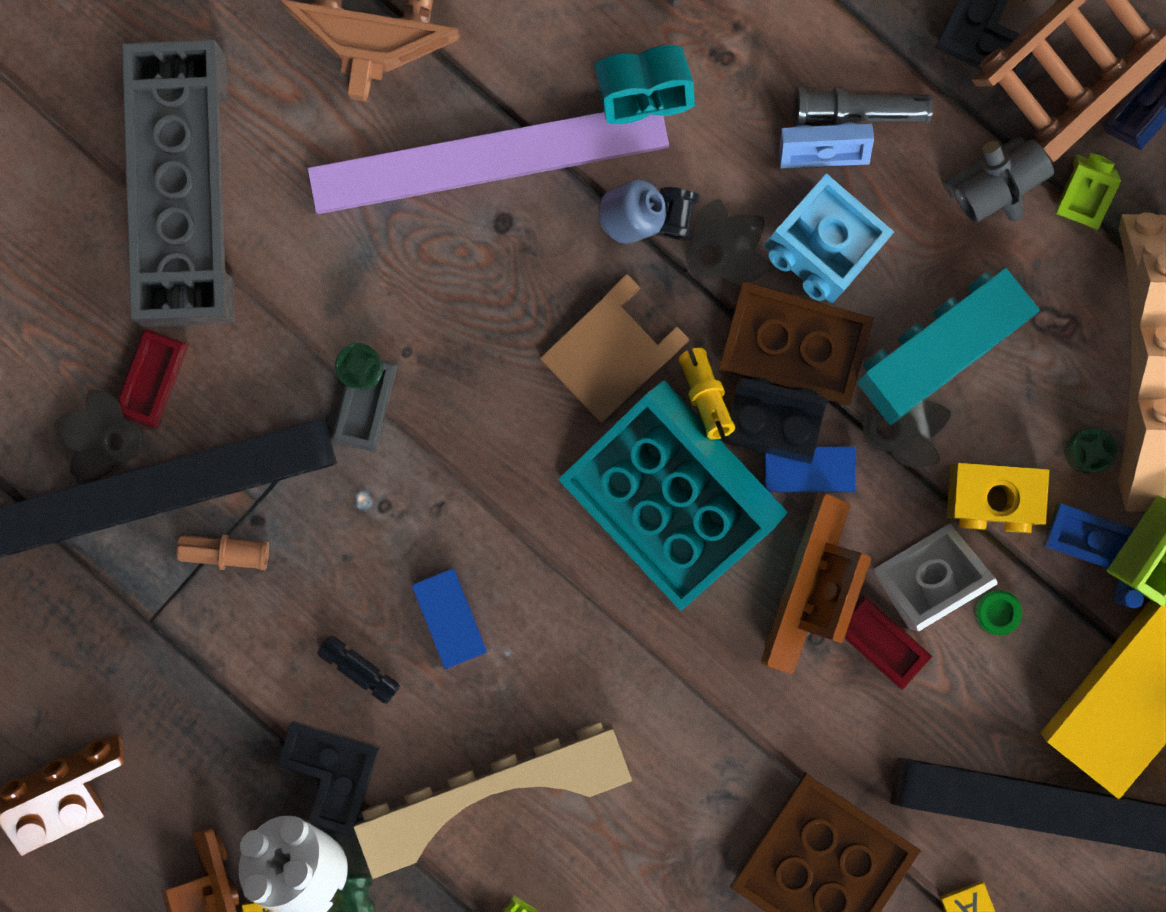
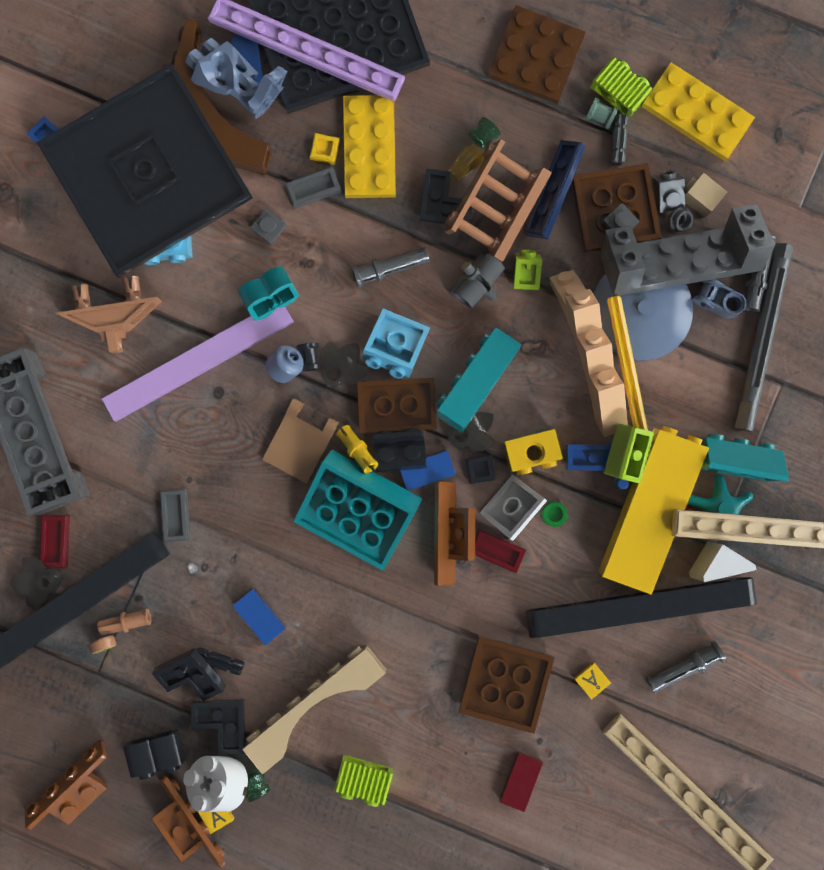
camera: 15 degrees left, 0 degrees up
clear green wheel [335,343,384,391] -> none
light blue plate [779,122,874,169] -> none
clear green wheel [1064,427,1118,474] -> none
none -> nougat tile [88,636,117,654]
none -> black brick [123,729,186,780]
none -> black plate [152,648,226,701]
none -> black tile [465,455,495,484]

